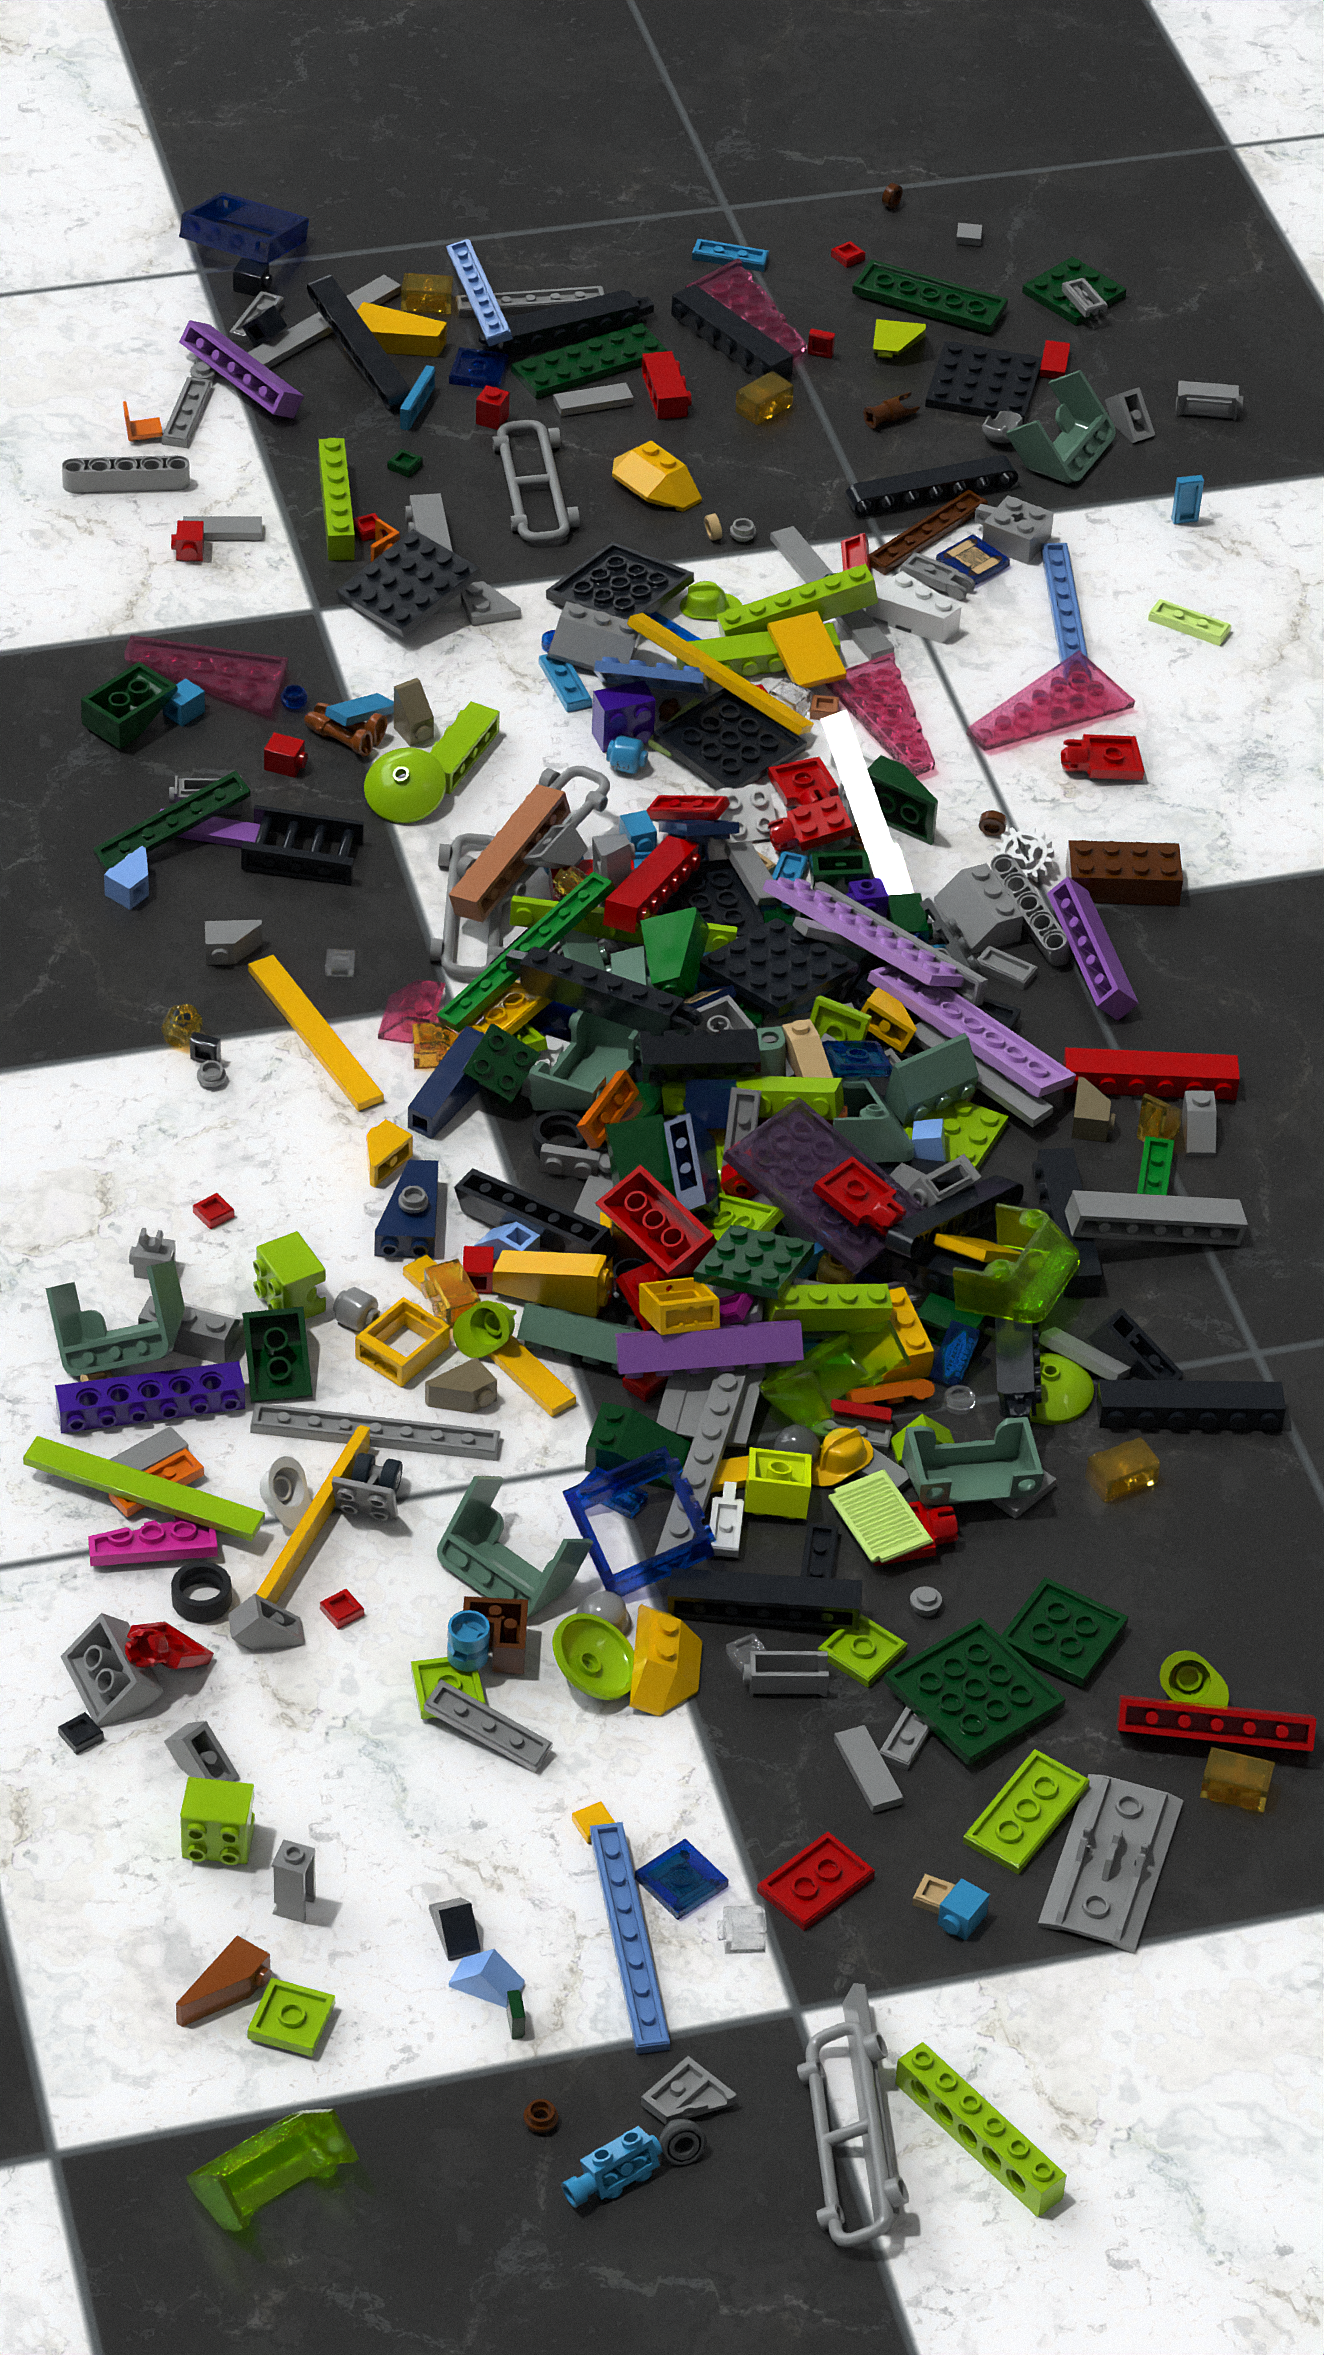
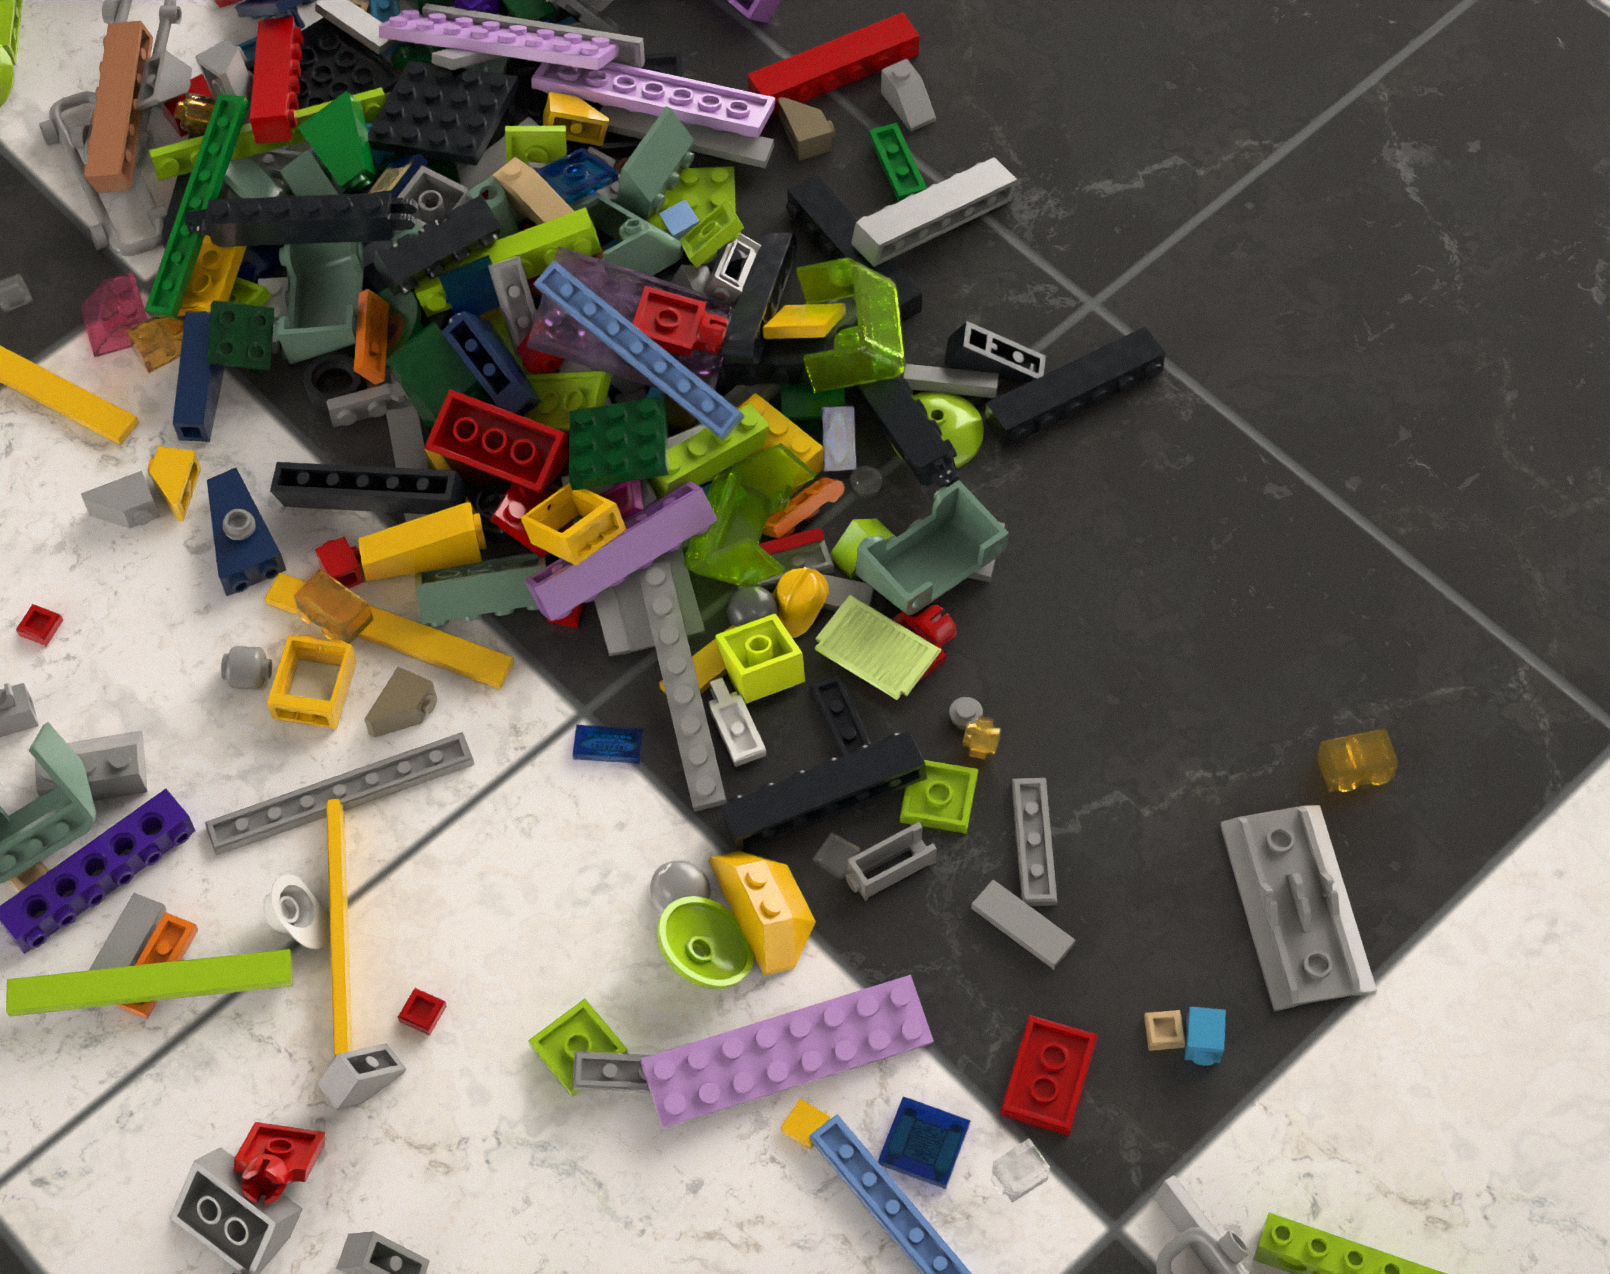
camera: 25 degrees left, 15 degrees up
dark pink wing [88,1516,218,1566] -> none
black tyre [171,1561,232,1623] -> none
dark green slope [242,1307,313,1403] -> none
lime piece [253,1231,326,1319] -> none
light grey plate [332,1453,403,1521] -> none
sand green windscreen [437,1476,593,1618] -> none
dark azure wheel [447,1610,490,1672] -> none
lime piece [453,1300,517,1358] -> none
reddish brown brick [463,1596,528,1674] -> none
light blue slope [474,1221,540,1259] -> none
clear blue window [562,1446,716,1597] -> none
dark green slope [585,1402,691,1491] -> none
dark azure brick [619,810,657,852] -> none
dark green plate [883,1617,1066,1765] -> none
lime tile [963,1749,1090,1875] -> none
light grey tile [977,946,1038,990] -> none
dark green plate [1001,1577,1129,1687] -> none
clear yellow brick [1085,1437,1161,1503] -> none
red brick [1116,1695,1317,1751] -> none
clear yellow slope [1137,1093,1182,1142] -> none
lime piece [1159,1650,1230,1706] -> none
none -> light grey slope [81,471,160,528]
none -> medium blue tile [533,260,744,441]
none -> lavender plate [641,975,934,1130]
none -> lime plate [679,200,744,268]
none -> clear yellow gear [963,715,1001,760]

